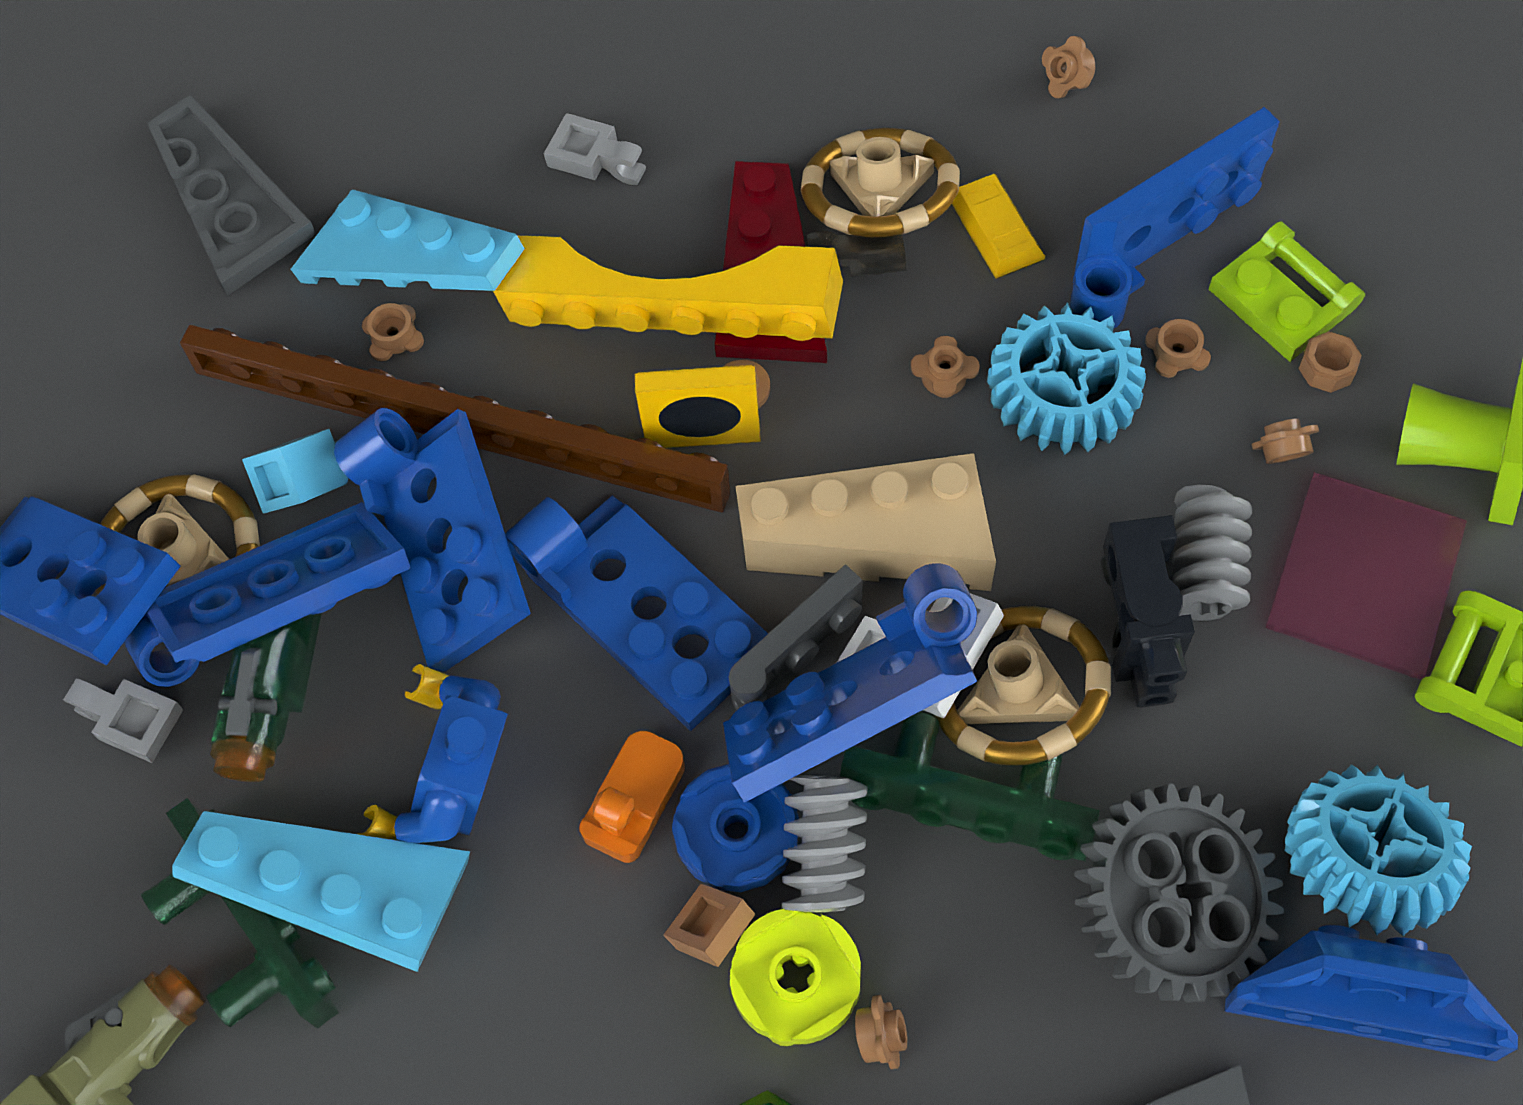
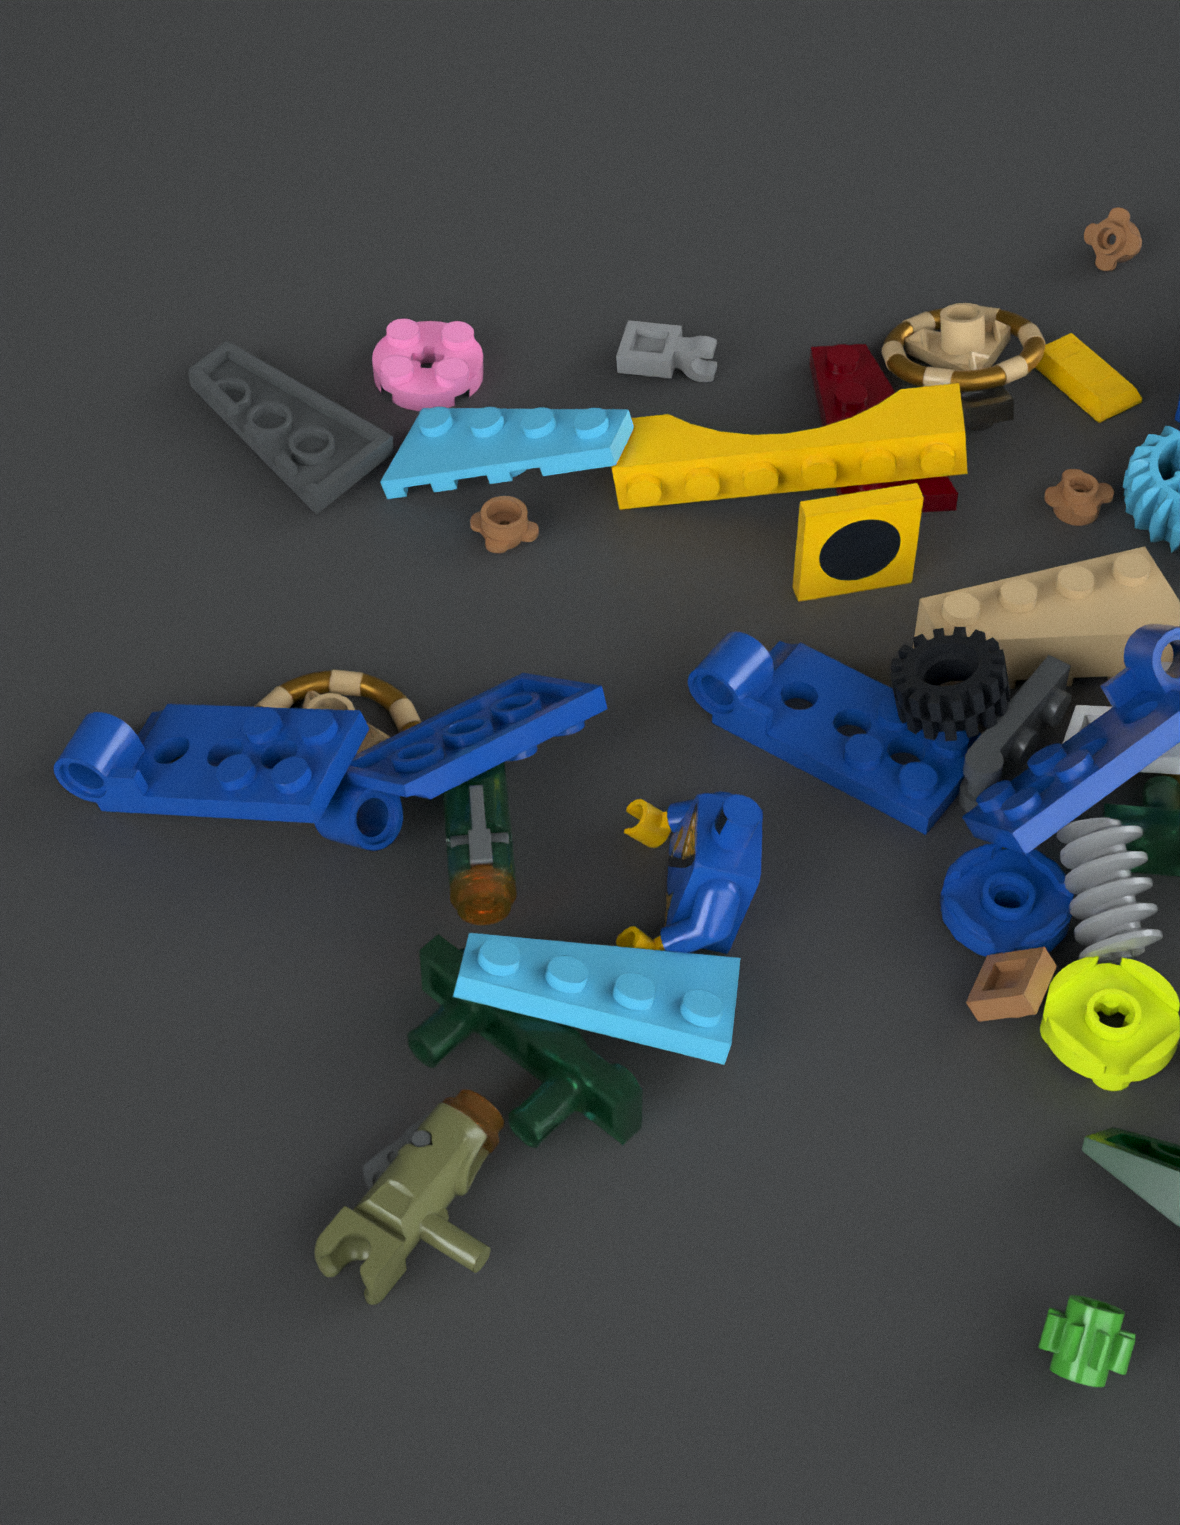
camera: 15 degrees left, 15 degrees down
light grey plate [63,678,183,763] -> none
reddish brown plate [180,325,730,513] -> none
medium azure panel [242,429,348,514] -> none
blue hinge [334,408,531,672] -> none
orange piece [579,731,685,863] -> none
none -> bright pink plate [372,318,484,411]
none -> black tyre [890,627,1011,741]

